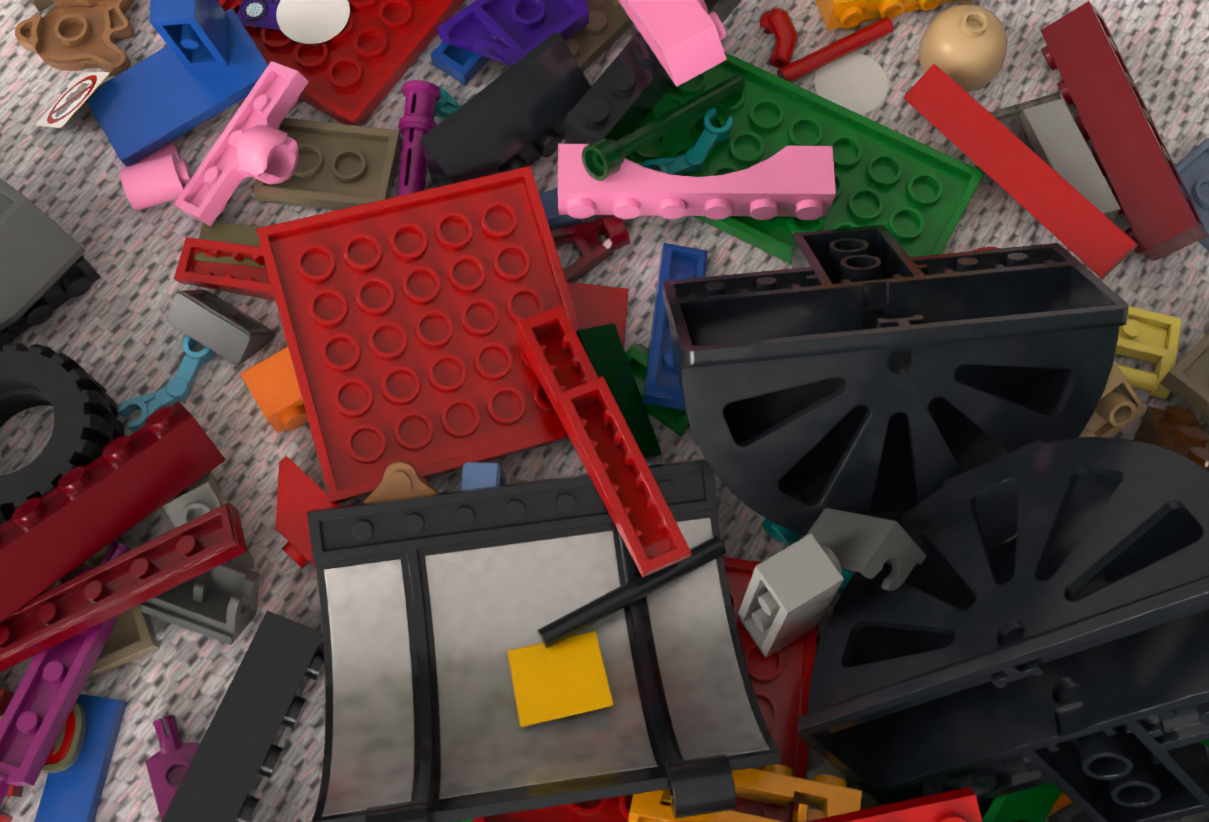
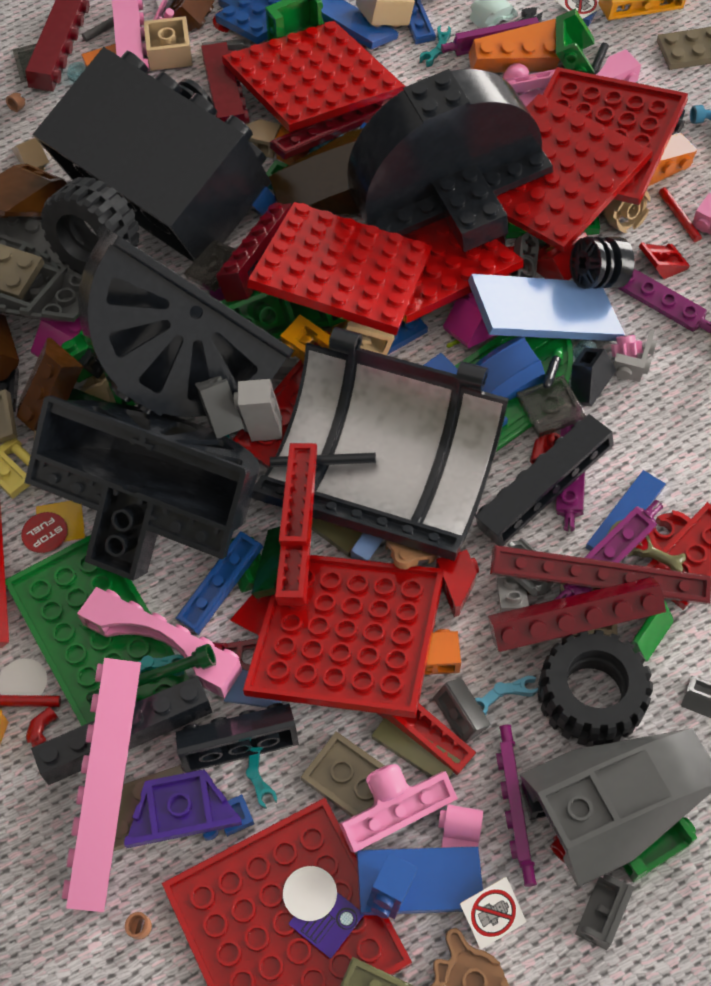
camera: 150 degrees left, 10 degrees down
magenta pin [397,80,441,196] -> none
yellow sticker [507,631,613,727] -> none
none -> magenta plate [496,724,537,887]

